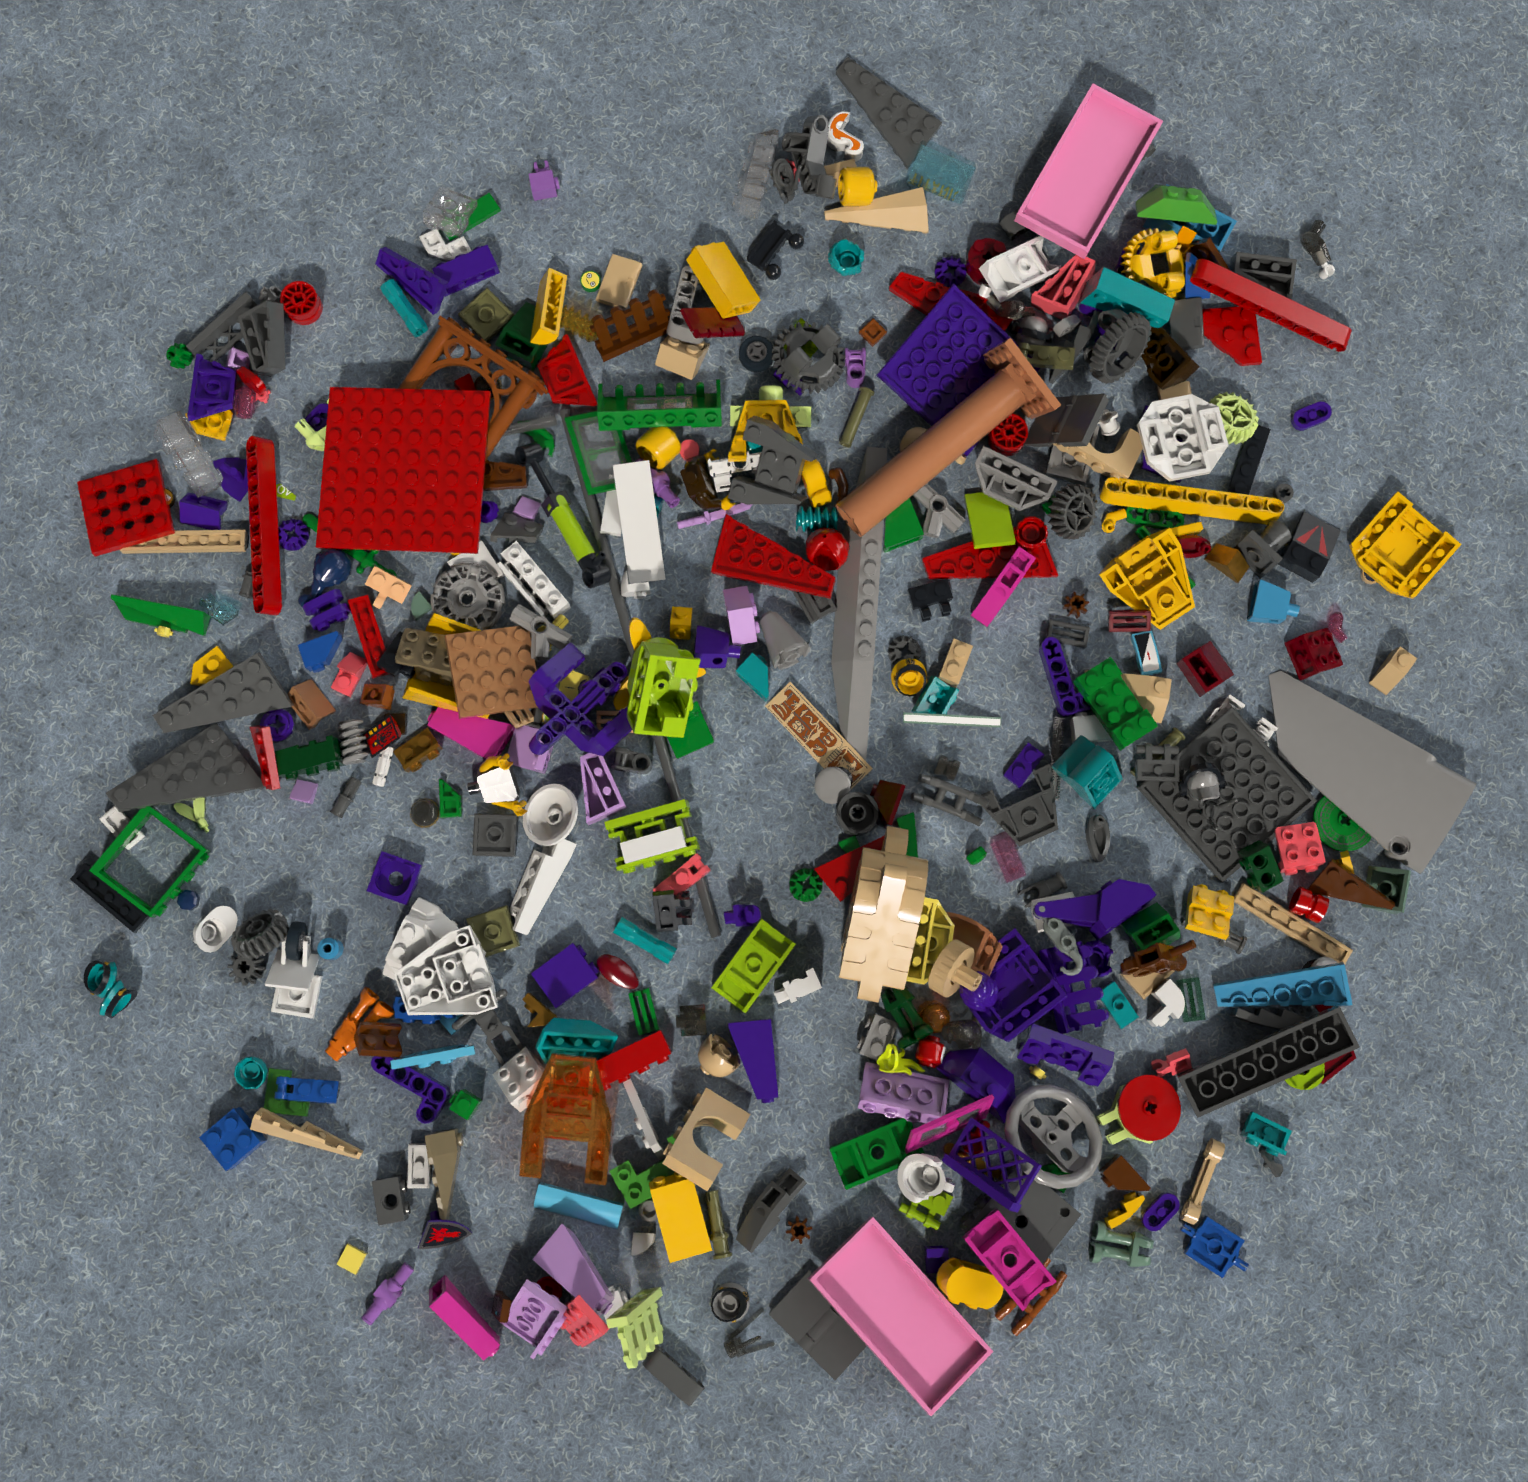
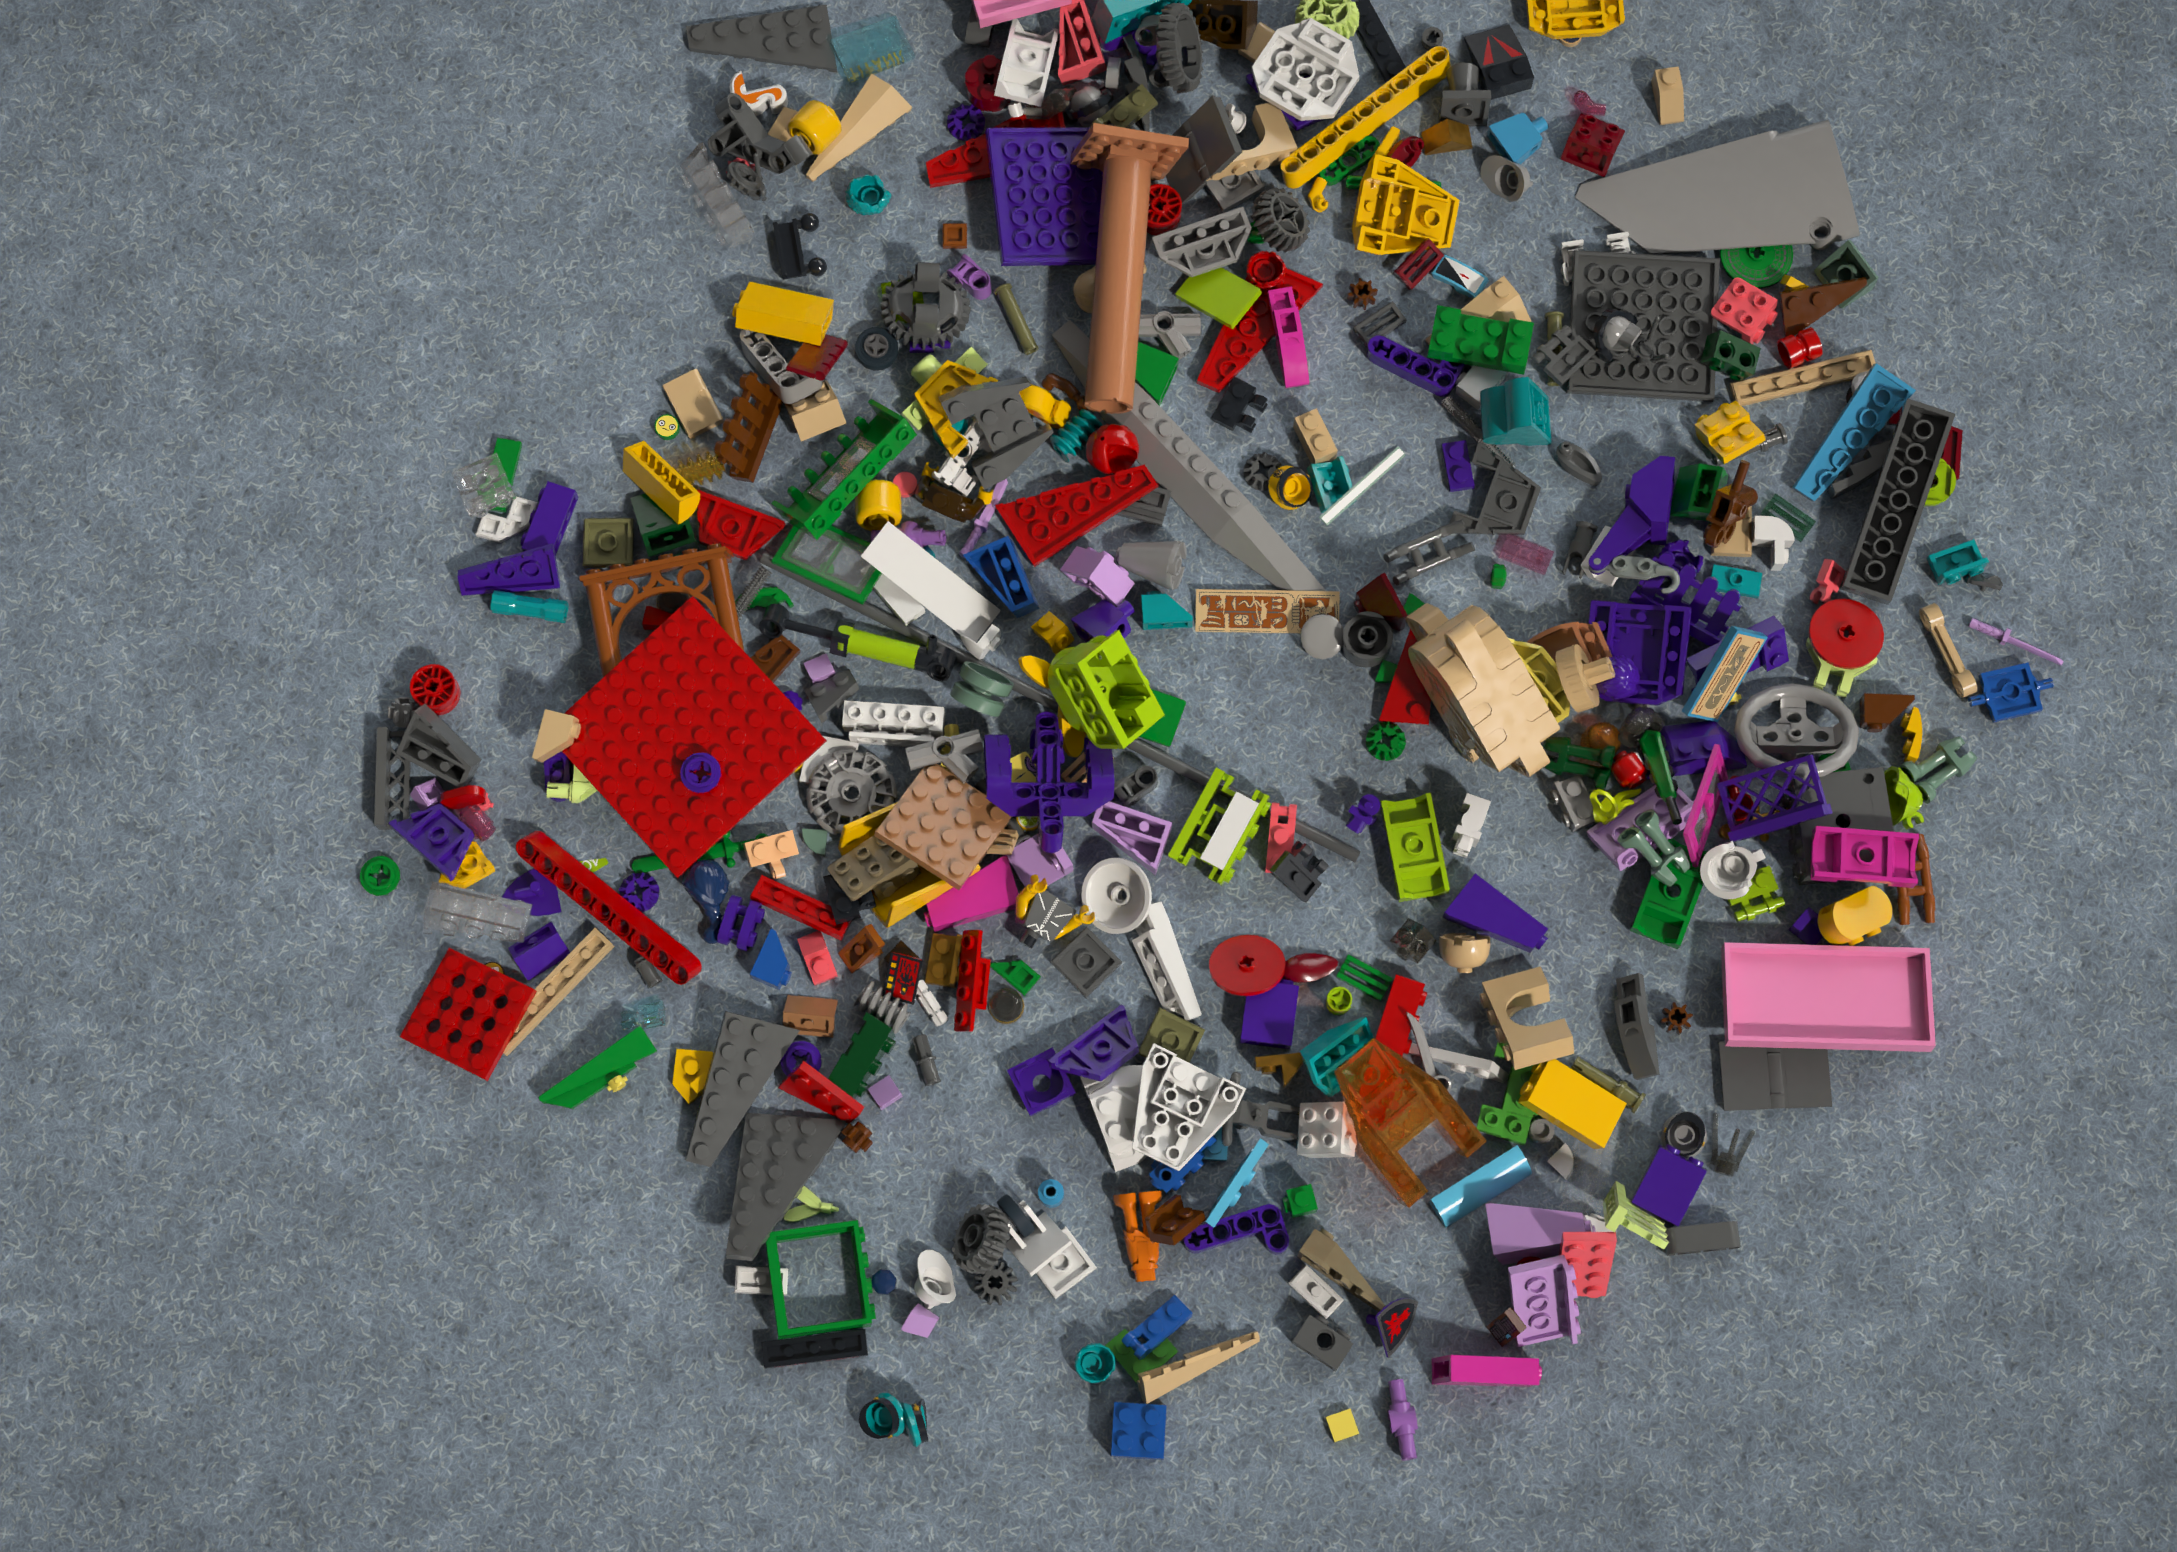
camera: 40 degrees left, 5 degrees down
green gear [166,343,193,369] -> none
medium lavender brick [529,160,560,201] -> none
teal axle [613,917,677,964] -> none
clear smoke wheel [934,755,961,781] -> none
dark purple plate [1141,1193,1180,1231] -> none
dark red slope [1176,641,1234,697] -> none
none -> green gear [360,856,401,897]
none -> tan slope [532,709,581,762]
none -> dark purple gear [680,753,721,793]
none -> reddish brown gear [842,1122,873,1153]
none -> lavender slope [901,1303,939,1338]
none -> sand green wheel [950,661,1014,717]
none -> red bracket [954,929,991,1032]
none -> blue wedge [963,536,1040,618]
none -> dark purple wing [1048,1004,1139,1082]
none -> red piece [1209,935,1285,996]
none -> lime wheel [1326,987,1352,1016]
none -> light grey sword [1406,1012,1451,1103]
none -> light grey piece [1480,155,1533,202]
none -> sand green piece [1617,809,1690,887]
none -> dark purple brick [1631,1144,1707,1226]
none -> green sword [1638,729,1682,825]
none -> tile [1682,626,1768,722]
none -> lime helmet [1884,766,1924,830]
none -> lavender sword [1968,618,2063,666]

